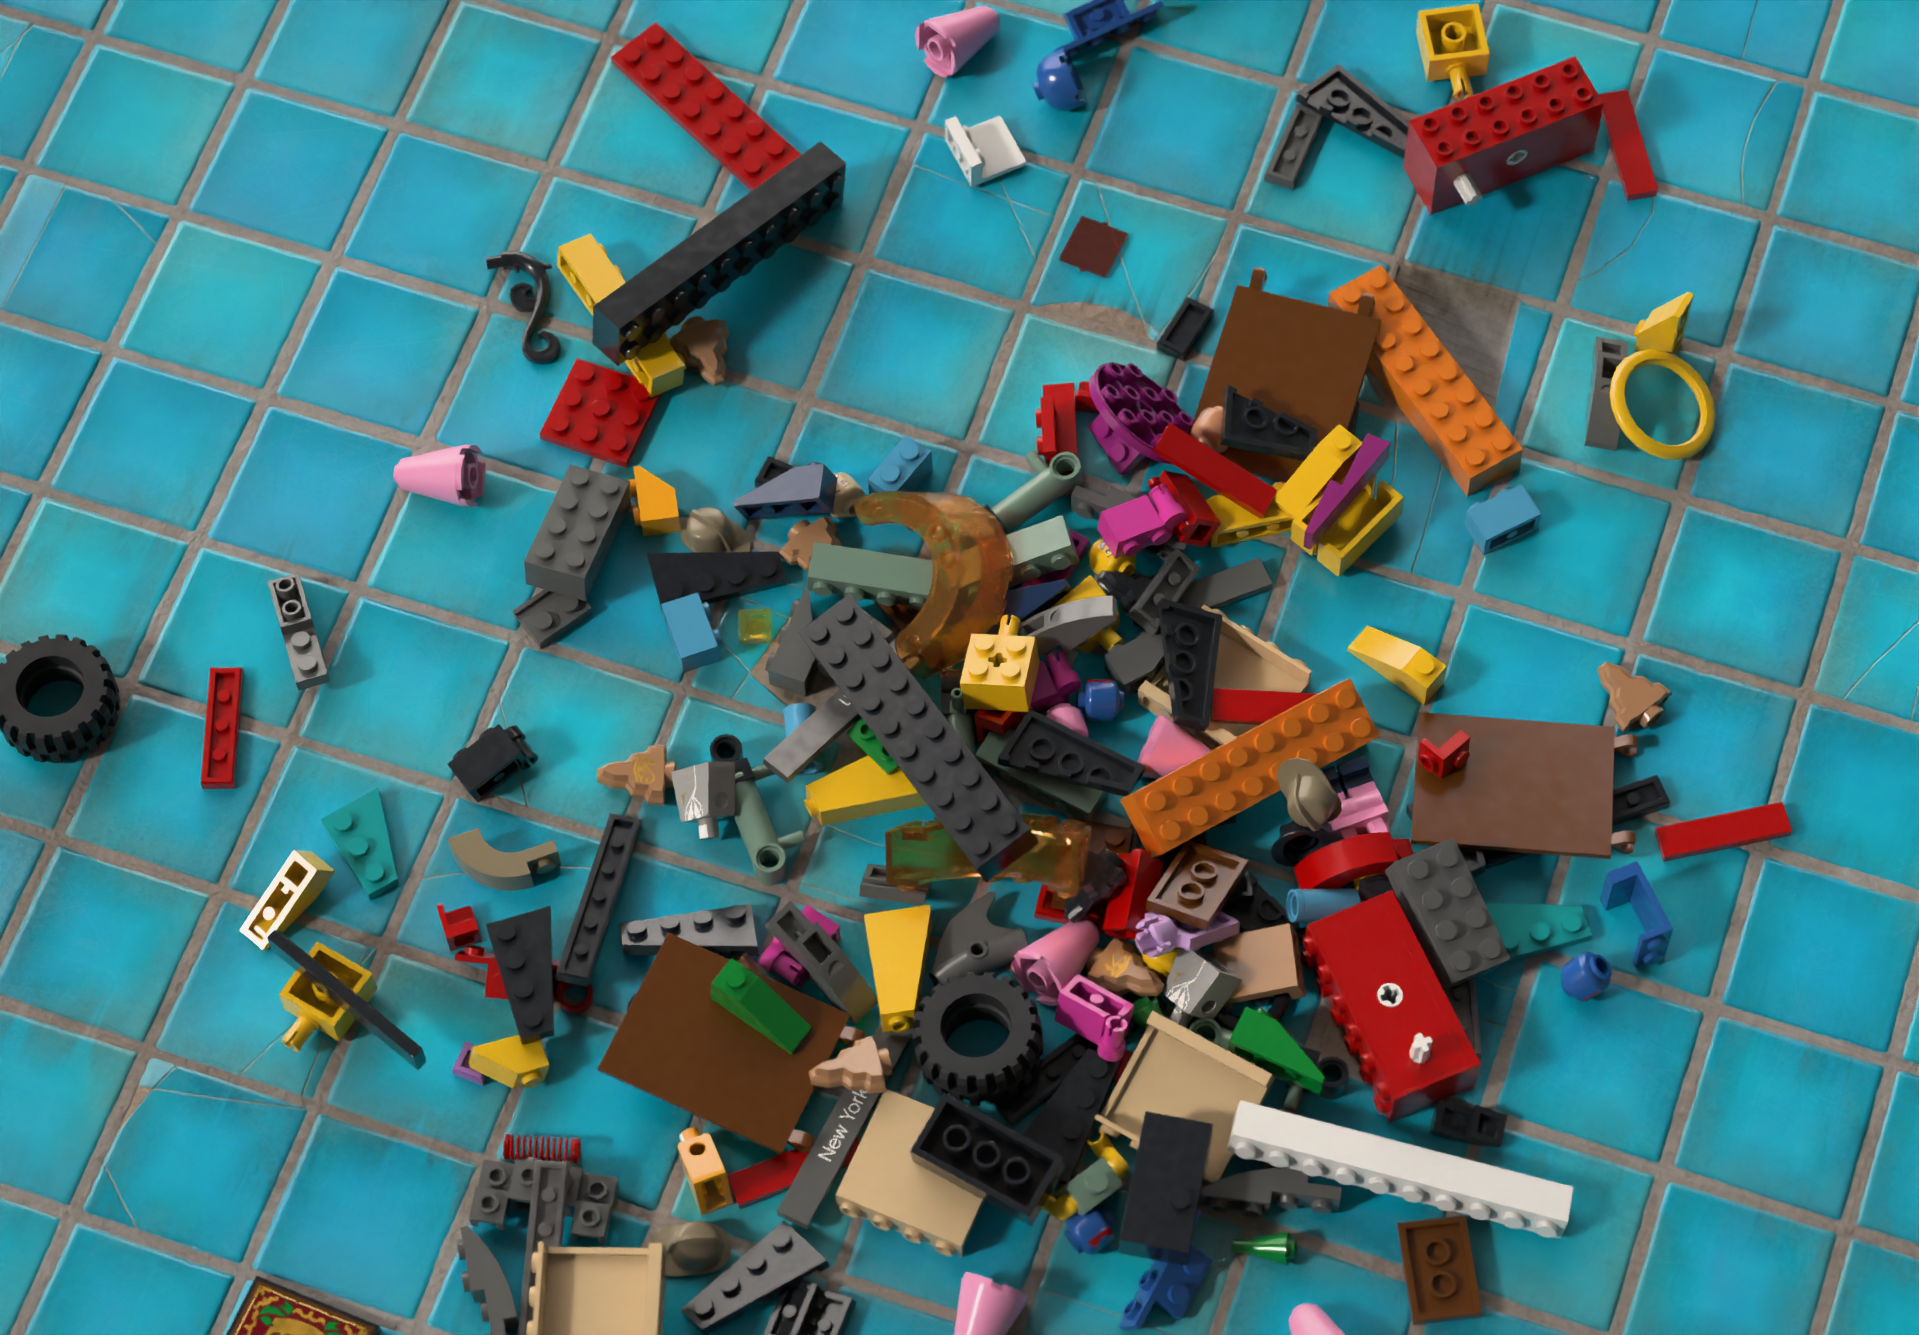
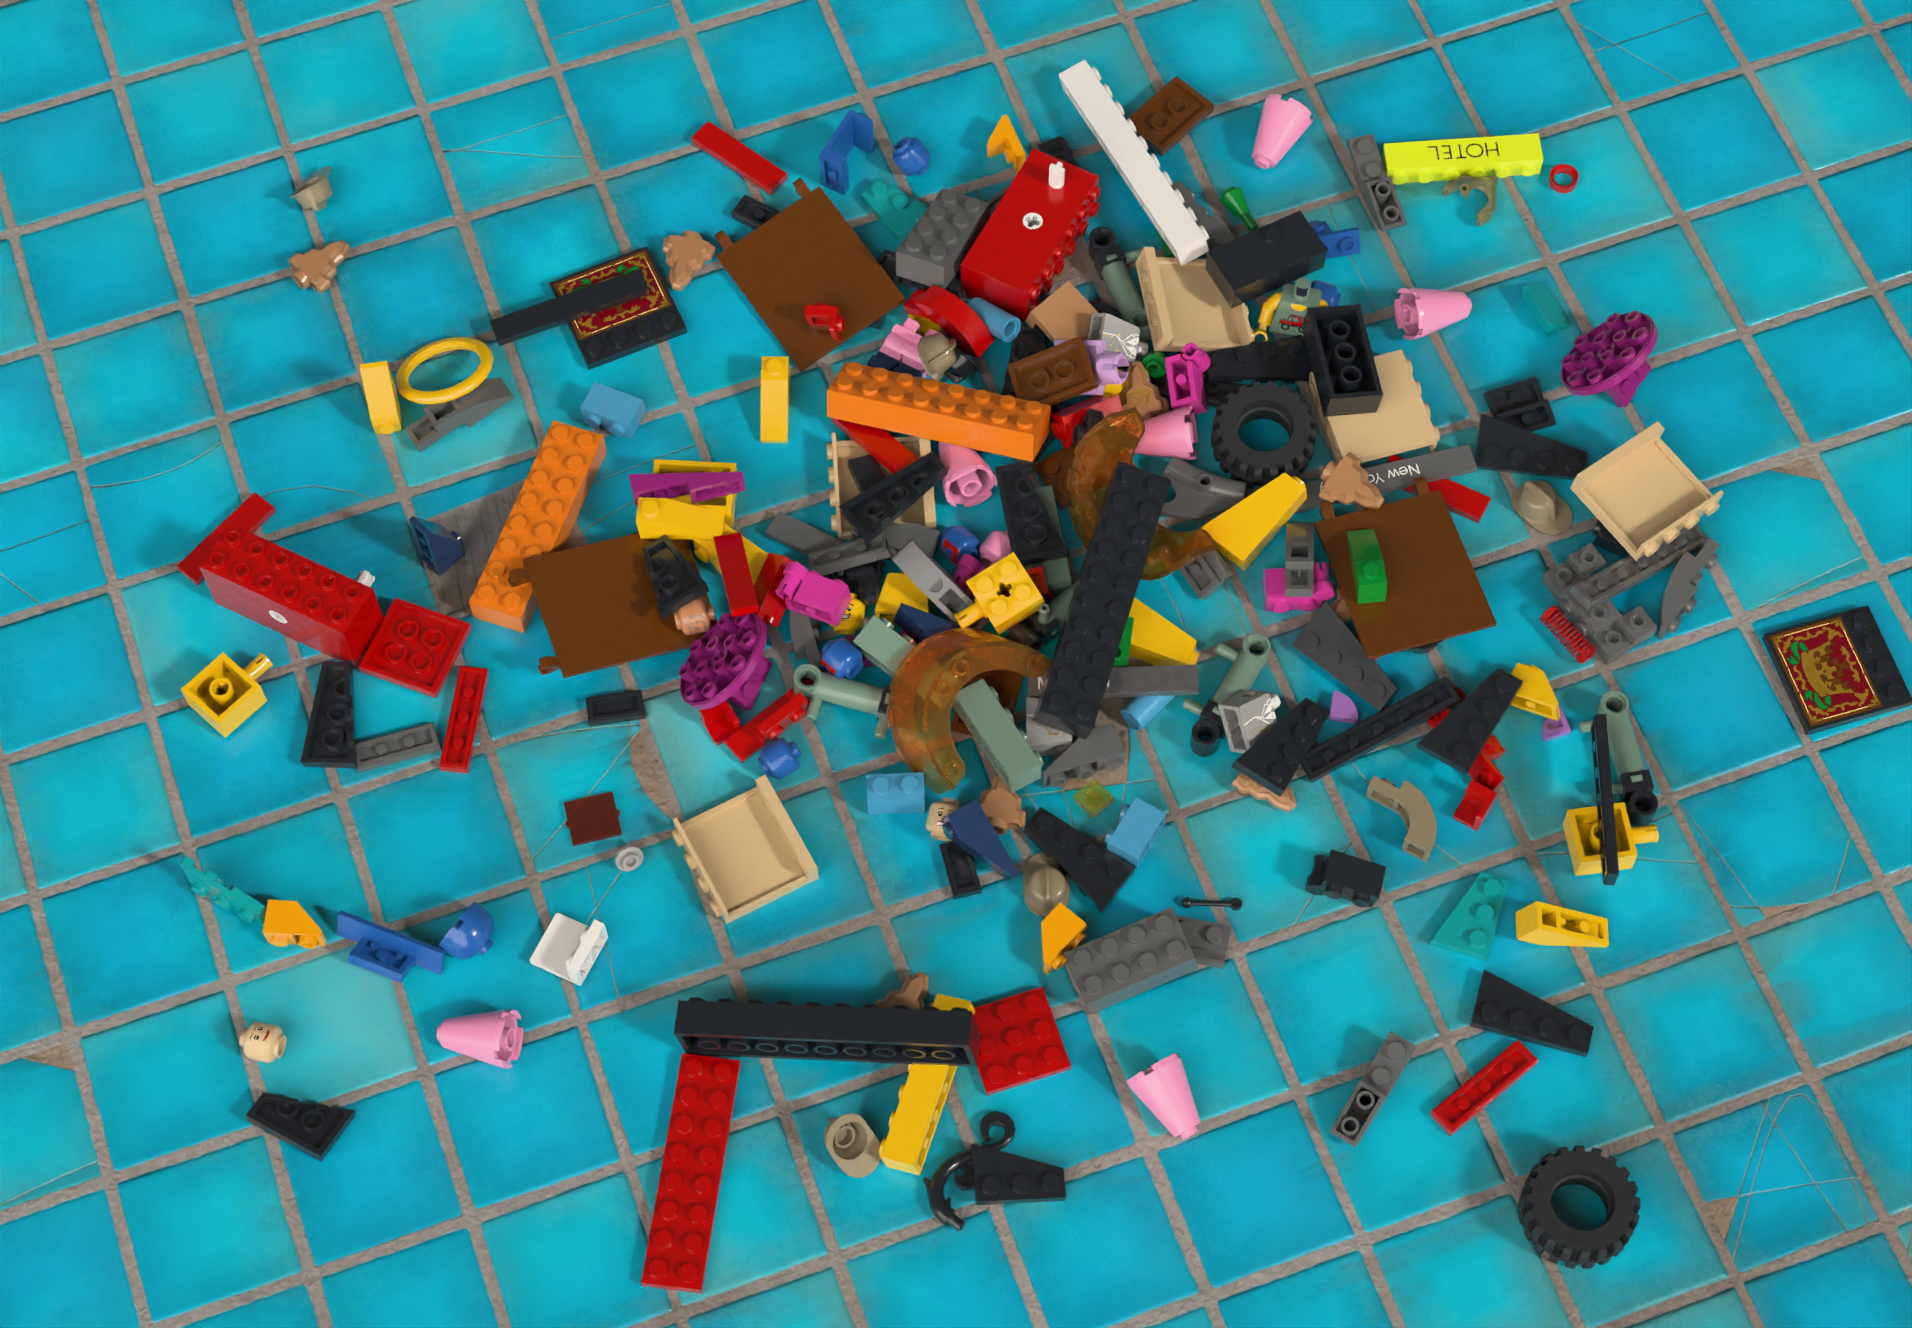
camera: 130 degrees left, 0 degrees up
light orange torso [677,1127,733,1216] -> none
green slope [1228,1007,1325,1095] -> none
none -> medium nougat rock [288,240,350,293]
none -> red plate [359,597,472,698]
none -> dark blue slope [409,516,464,576]
none -> red tile [439,666,489,774]
none -> black tile [490,269,649,346]
none -> plate [549,246,687,370]
none -> light grey plate [613,841,643,871]
none -> tan panel [671,775,819,924]
none -> blue head [758,737,802,780]
none -> blue head [821,638,863,679]
none -> dark tan piece [824,1113,881,1178]
none -> black tile [847,455,885,493]
none -> black wing [970,1143,1066,1205]
none -> light orange slope [987,114,1026,172]
none -> black hinge [1181,897,1242,911]
none -> black wing [1231,698,1330,797]
none -> medium lavender tile [1329,690,1358,724]
none -> black wing [1470,970,1594,1057]
none -> sand green piece [1579,691,1659,827]

